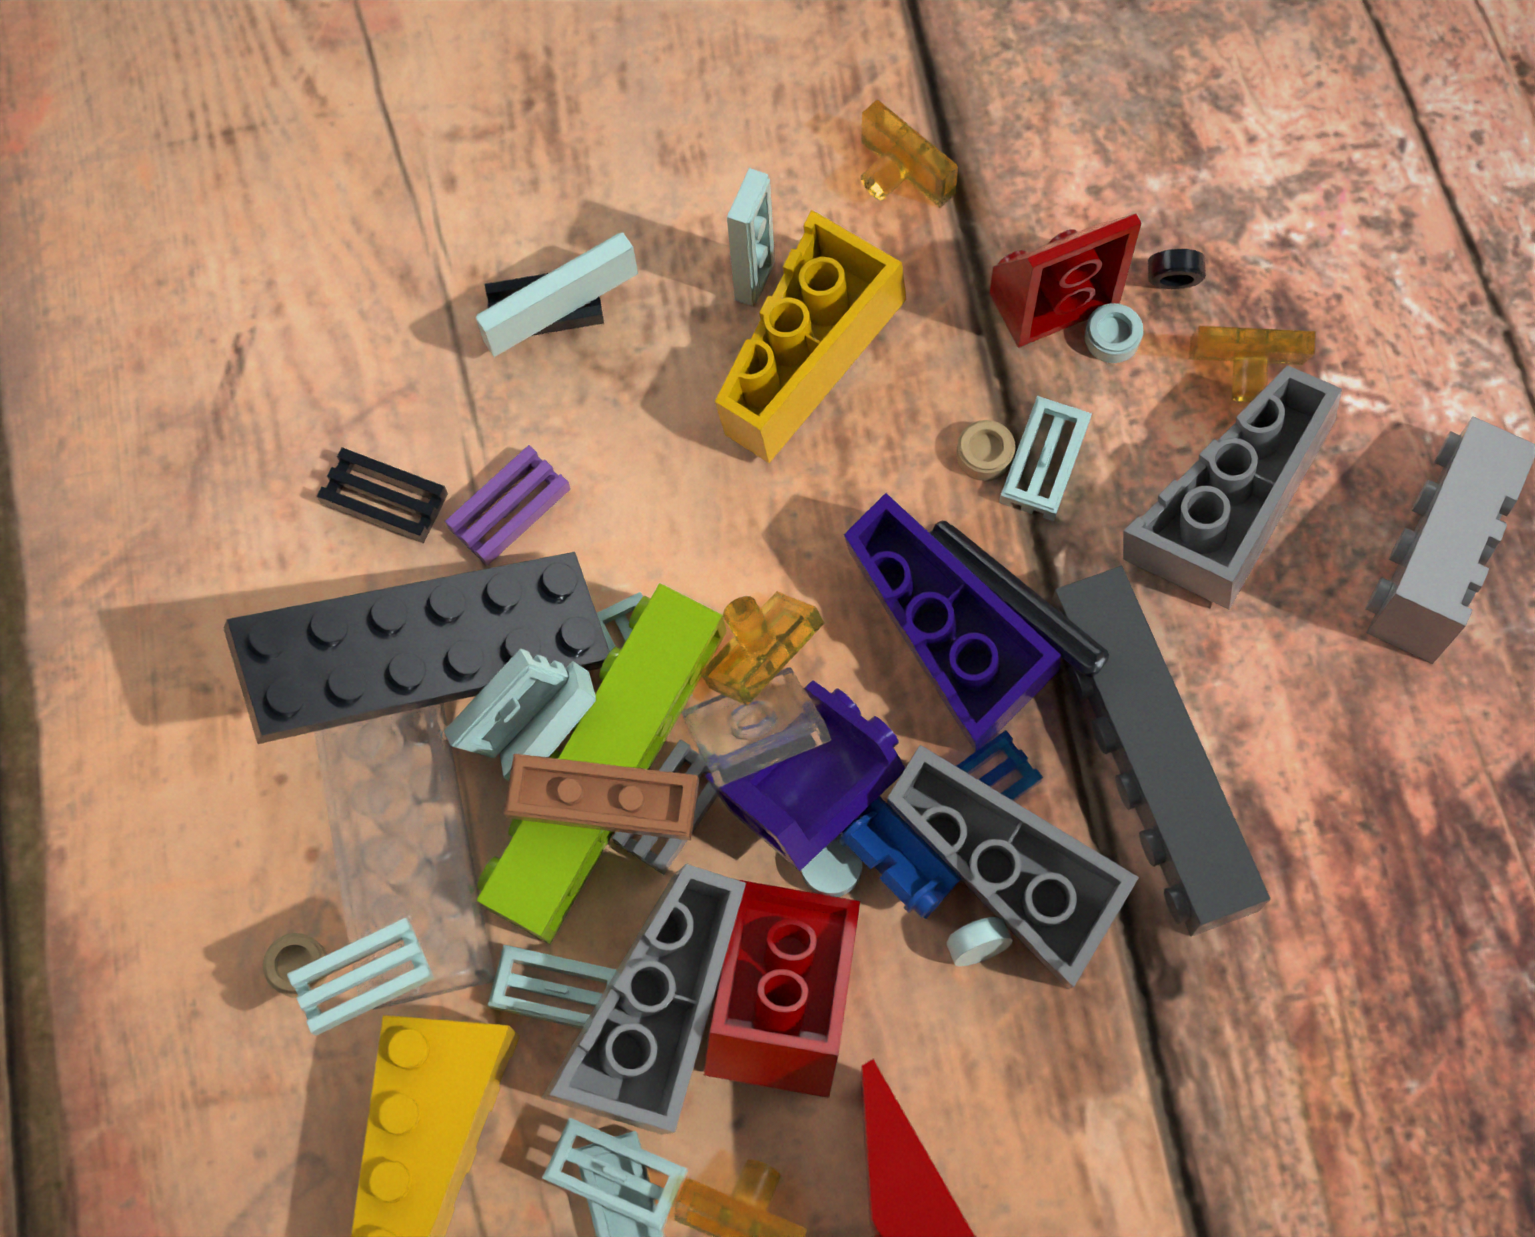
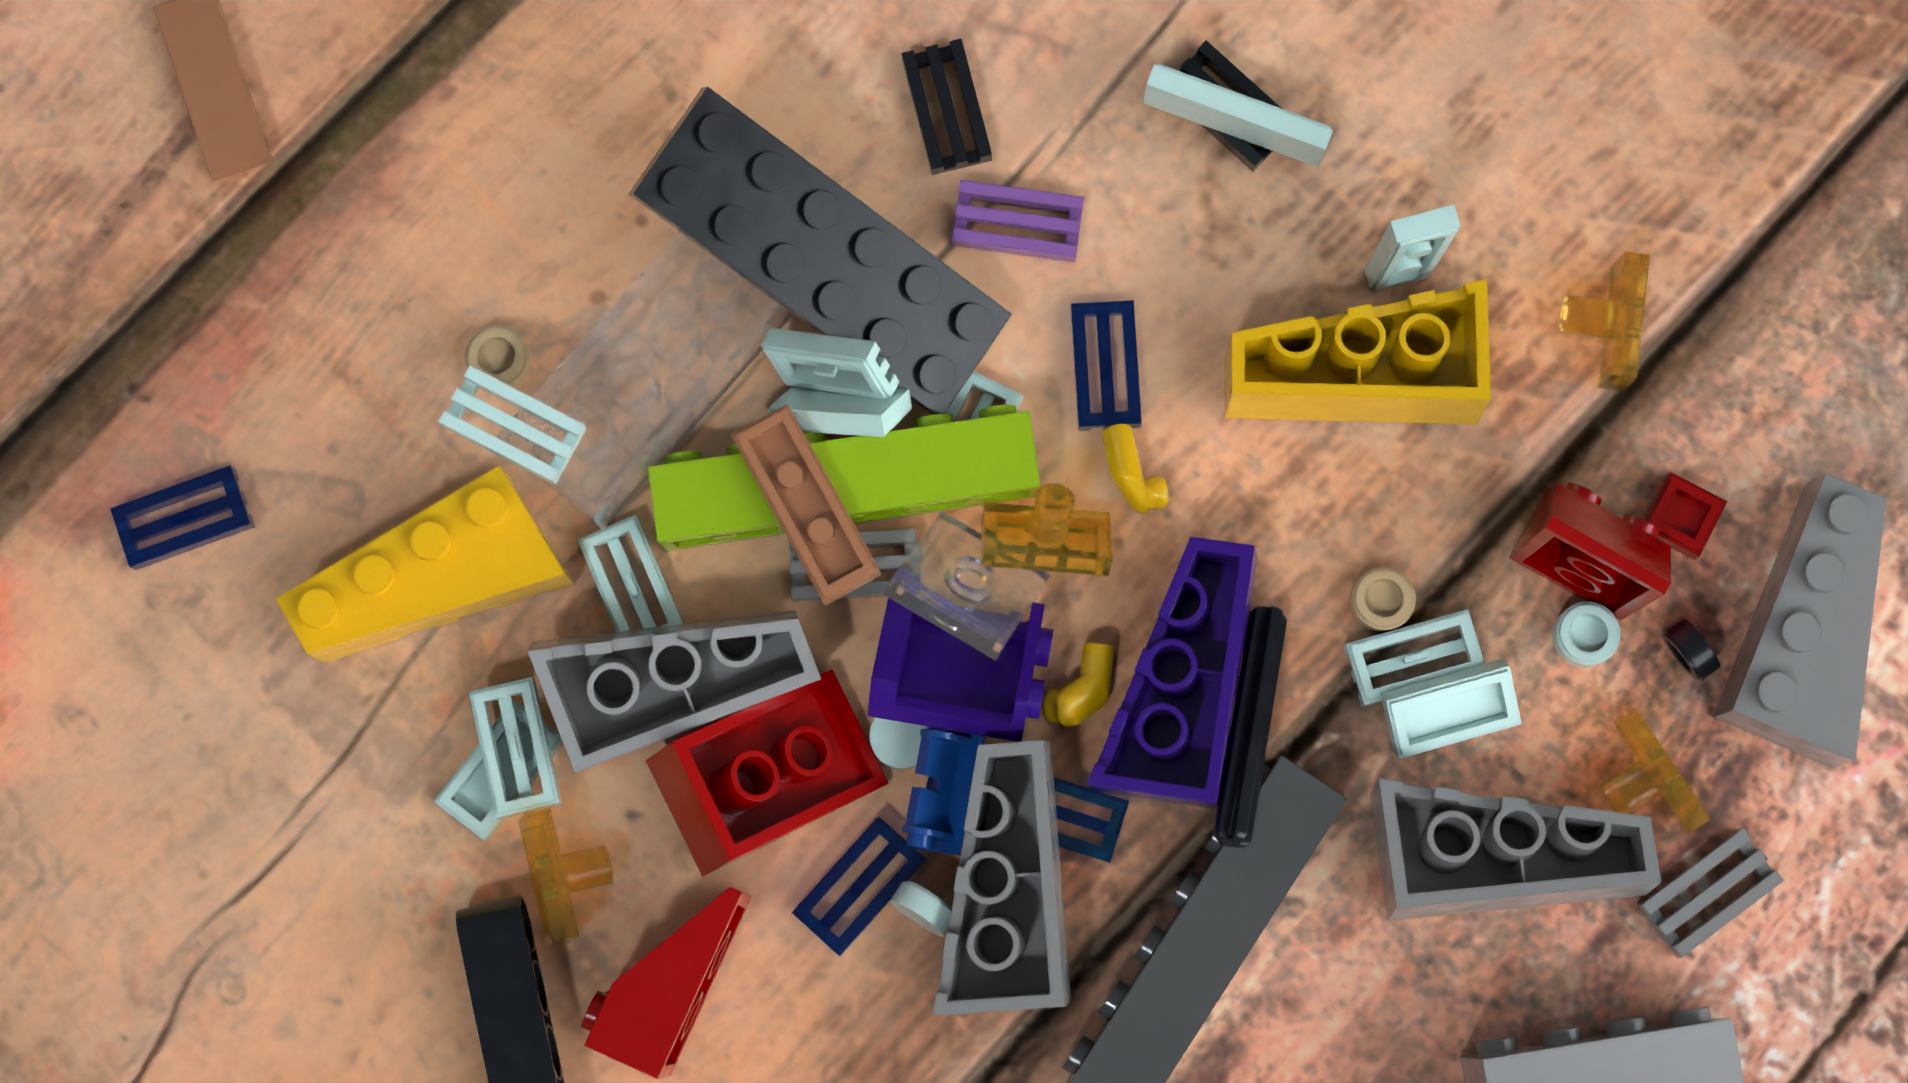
camera: 50 degrees right, 10 degrees up
none -> clear blue tile [792,816,927,957]
none -> yellow arm [1042,643,1115,727]
none -> clear blue tile [1070,300,1142,431]
none -> yellow arm [1102,424,1169,515]
none -> light aqua tile [1380,659,1522,759]
none -> light grey tile [1637,828,1784,958]
none -> red tile [1643,472,1728,560]
none -> light grey wedge [1713,473,1887,768]

